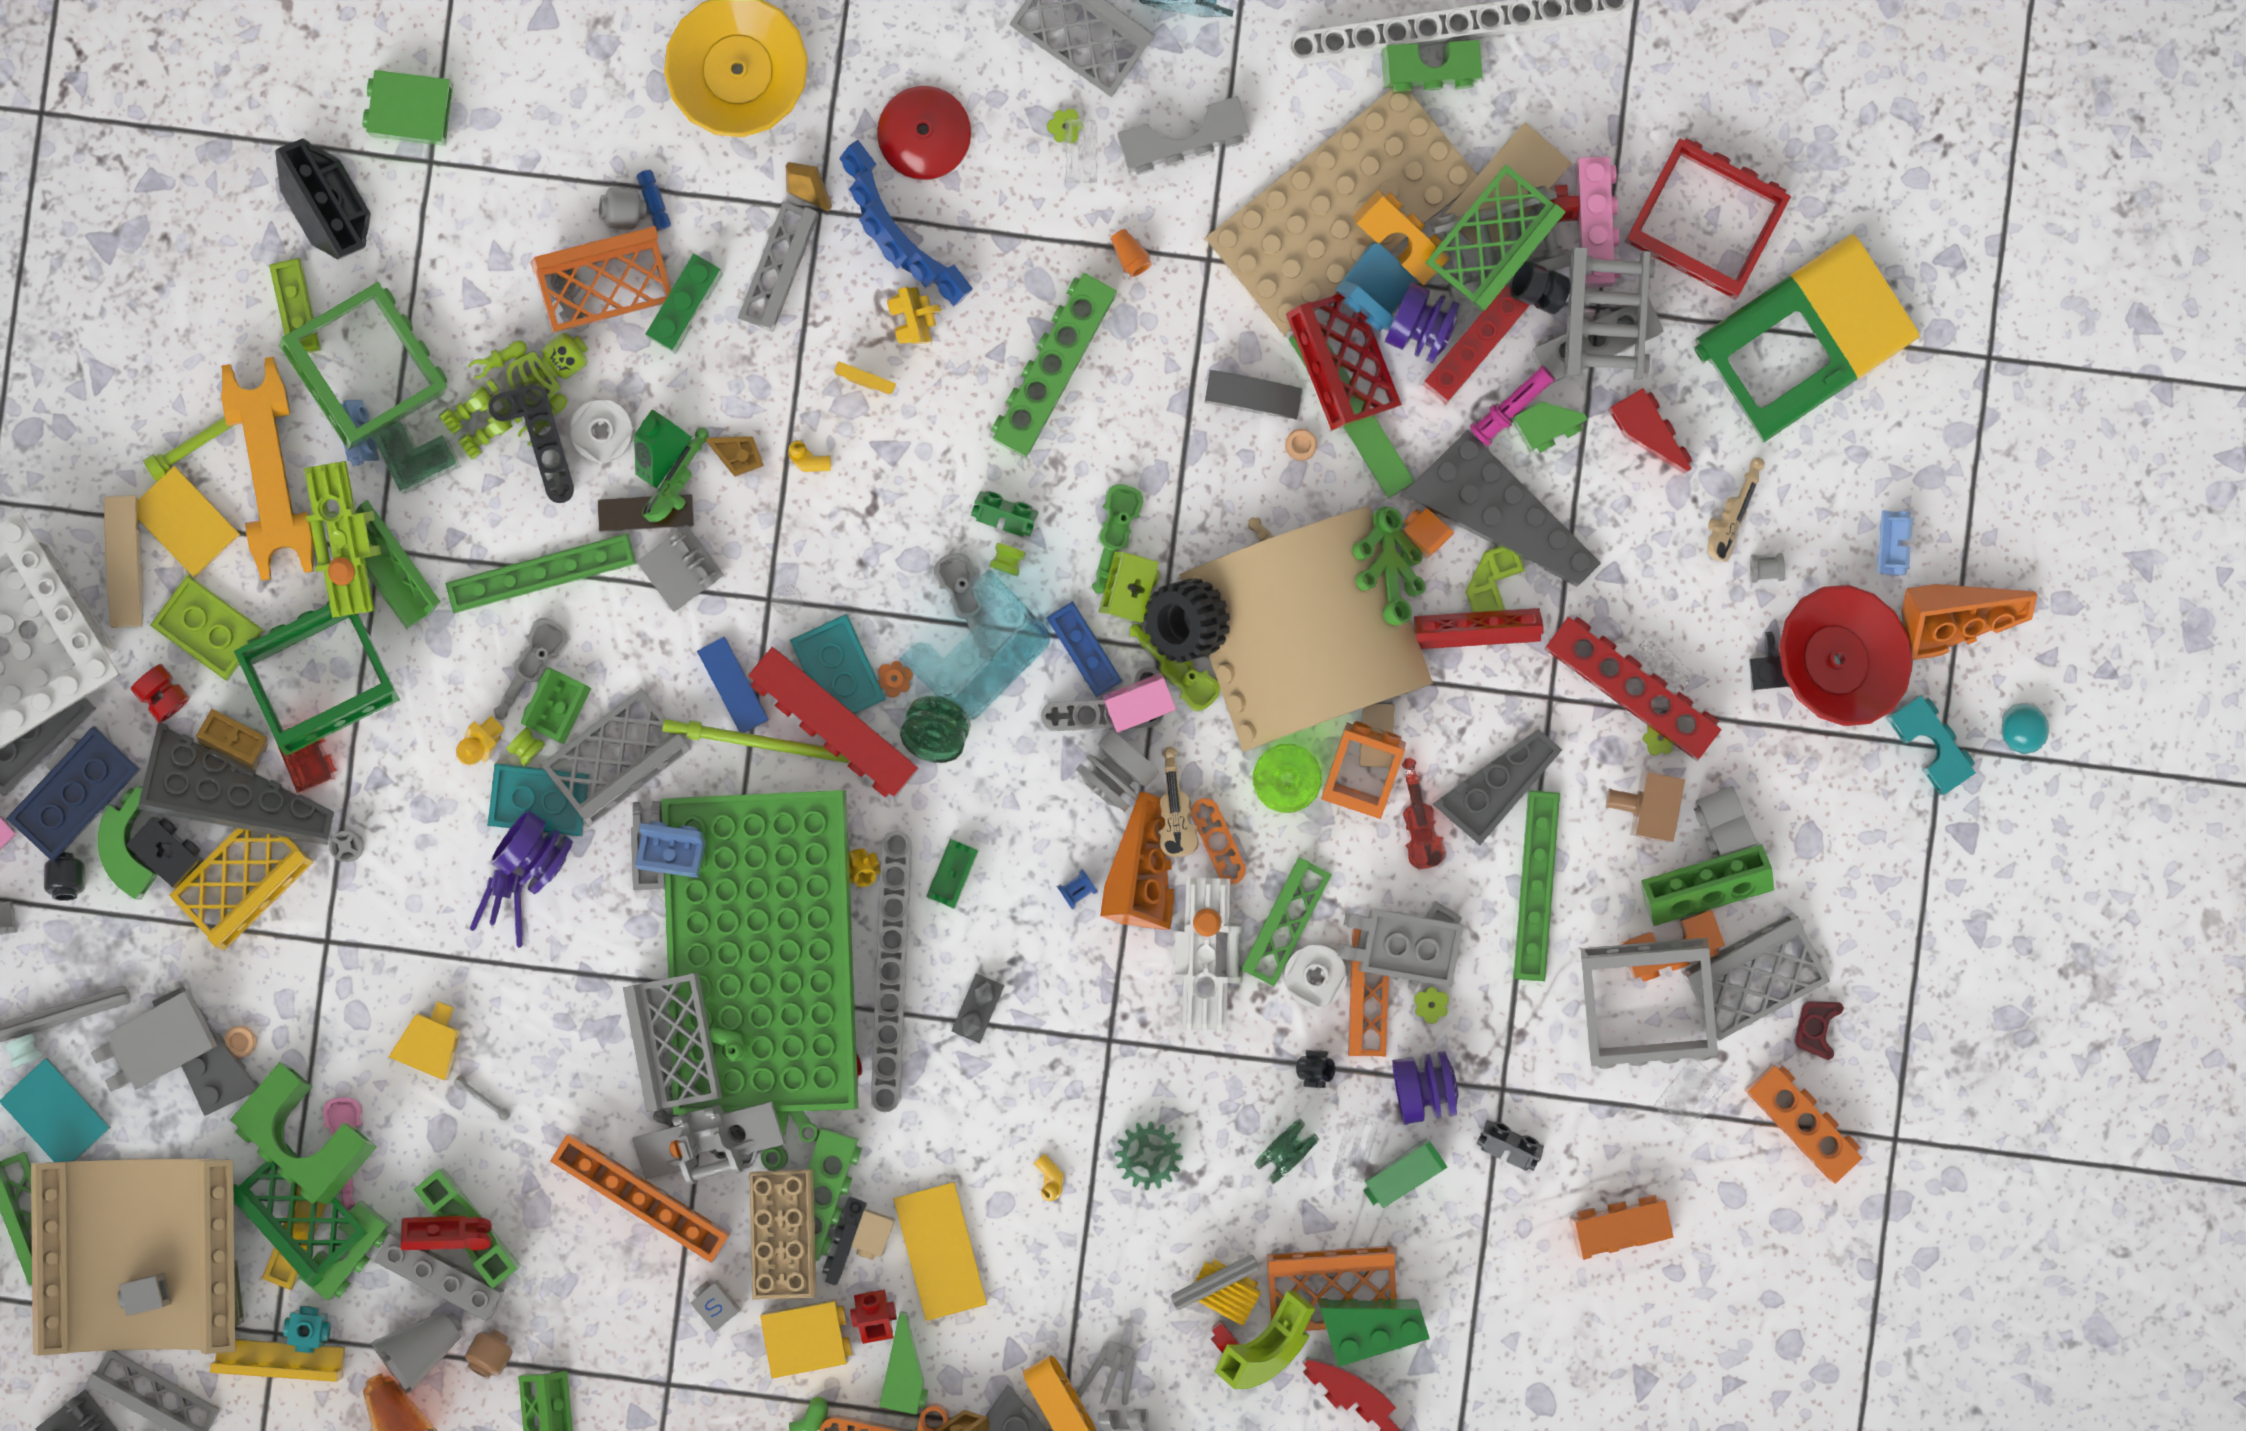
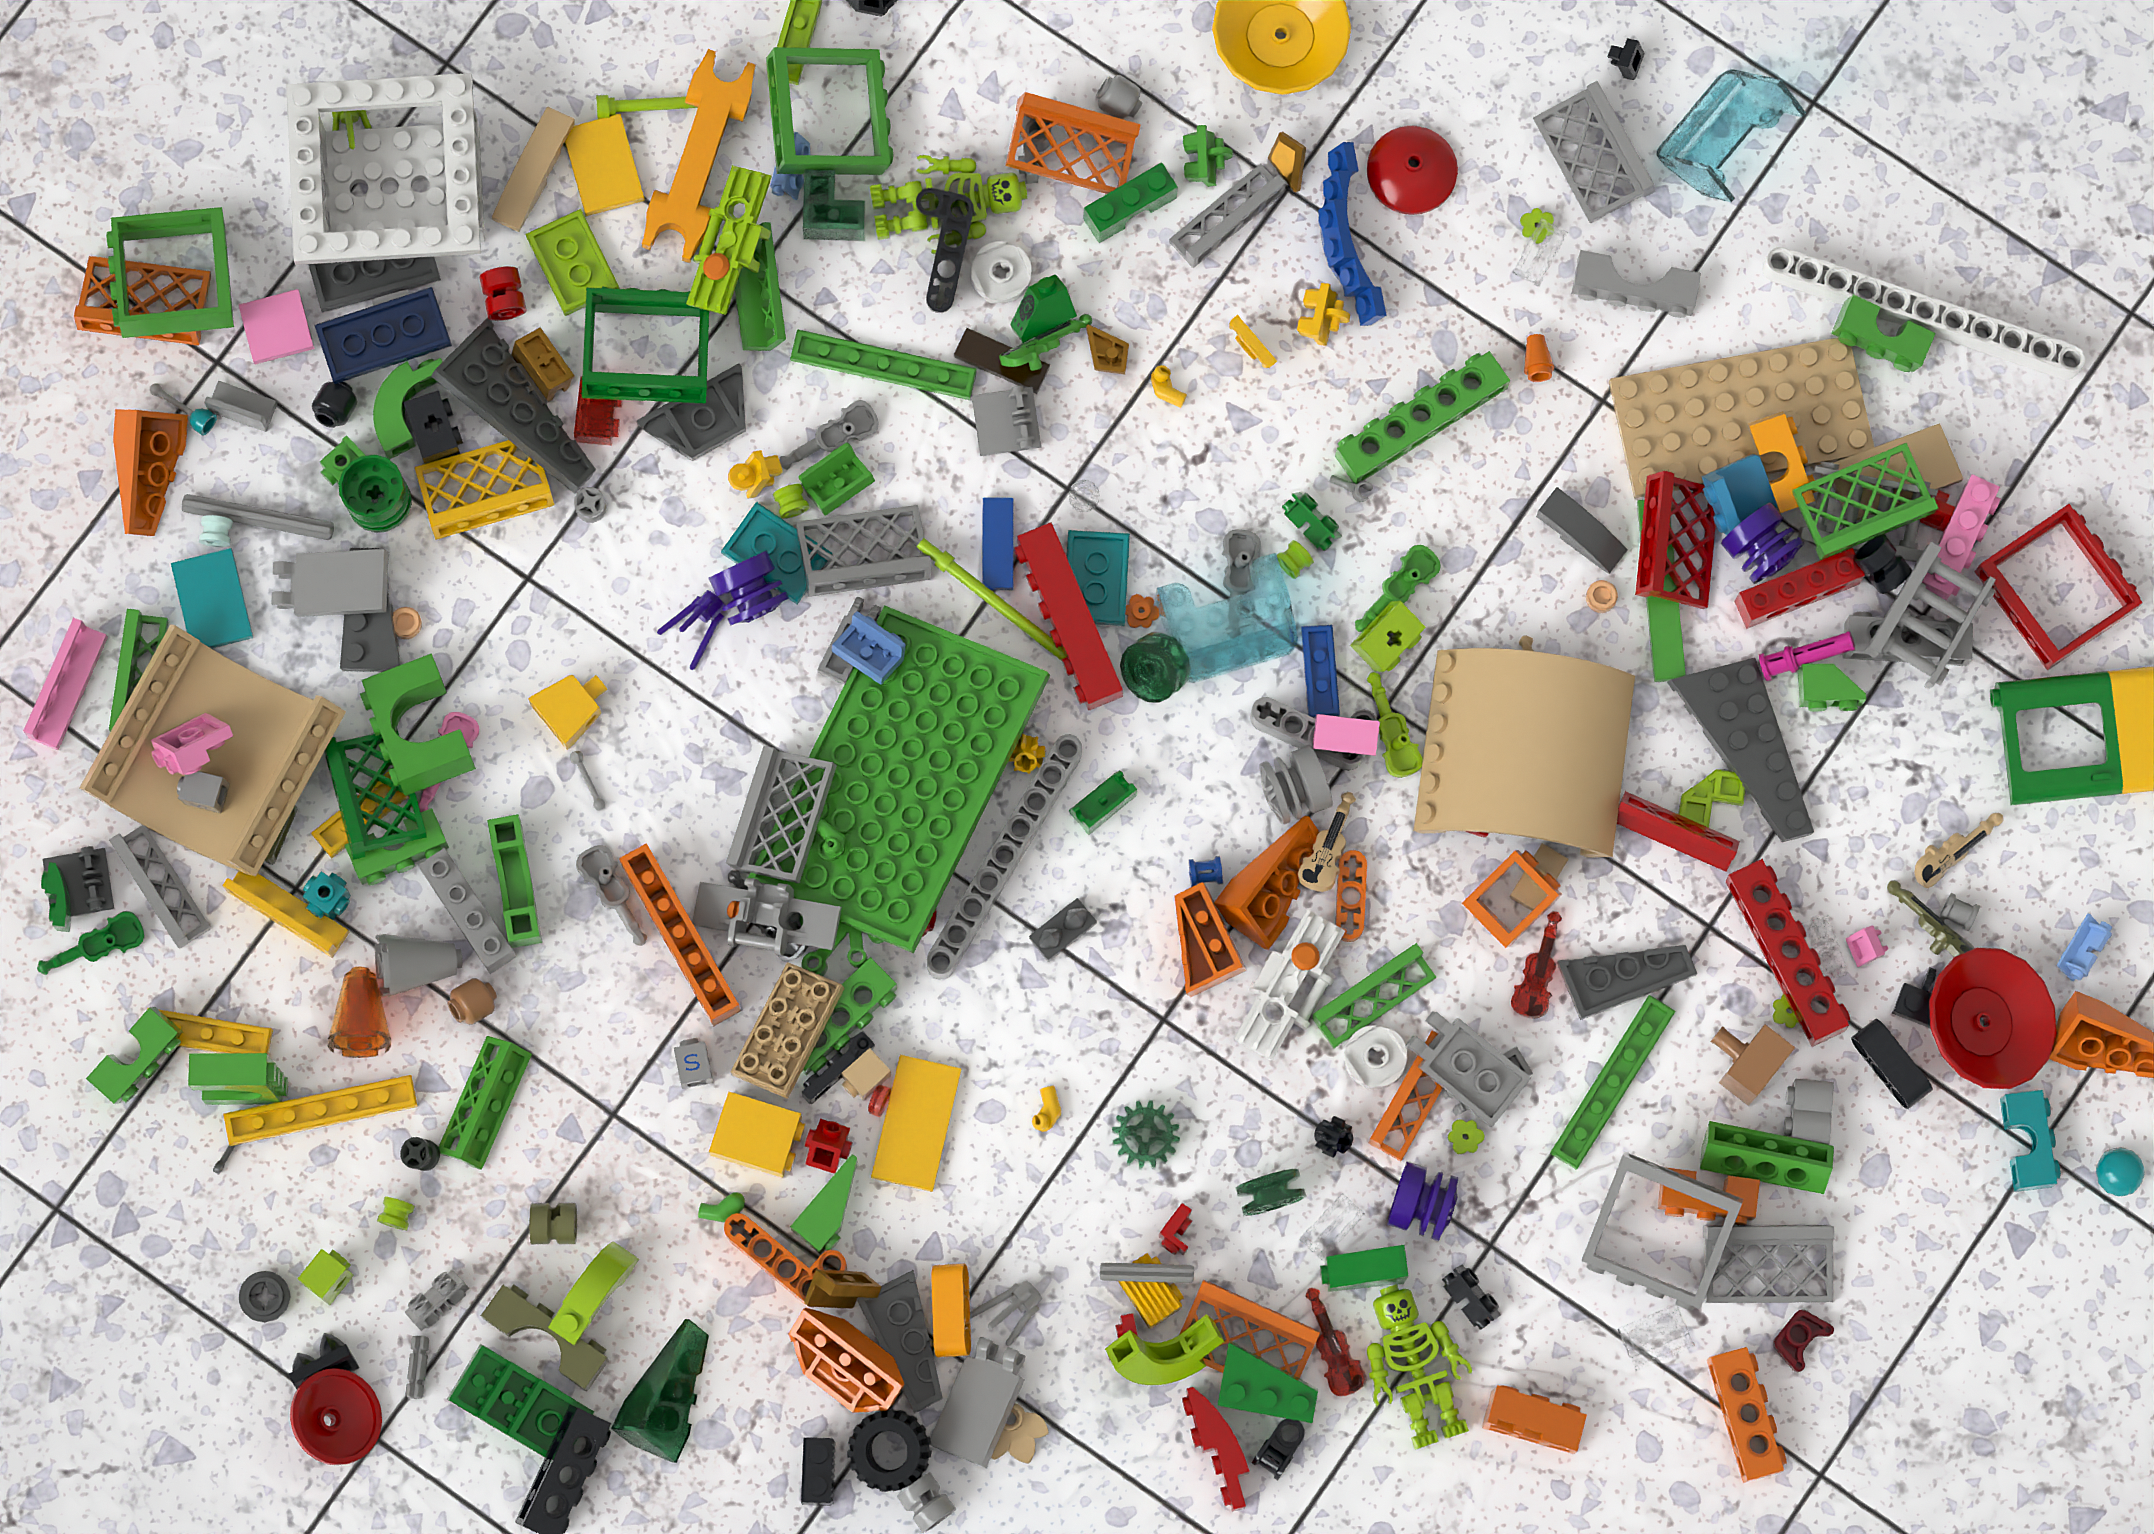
camera: 20 degrees right, 10 degrees down
red hinge [400,1216,492,1251] -> none
blue axle [636,169,671,231] -> none
black tyre [1144,578,1230,663] -> none
clear neon green wheel [1252,744,1322,814] -> none
bright green plant [1352,506,1426,626] -> none
orange slope [1402,508,1454,559] -> none
red slope [1608,388,1693,474] -> none
none -> bright pink plate [151,713,233,775]
none -> bright green brick [320,435,366,486]
none -> green wheel [339,455,412,533]
none -> light grey piece [576,845,647,946]
none -> dark grey wing [636,363,746,461]
none -> clear red tile [868,1084,891,1118]
none -> red bracket [1158,1203,1193,1255]
none -> orange wedge [1174,882,1247,998]
none -> bright green hips [1183,125,1233,187]
none -> black piece [1251,1419,1305,1481]
none -> clear red piece [1305,1287,1367,1396]
none -> light grey hand [1329,475,1373,502]
none -> lime piece [1367,1284,1472,1450]
none -> bright pink tile [1846,925,1888,967]
none -> black beam [1851,1018,1933,1109]
none -> olive piece [1887,880,1974,957]

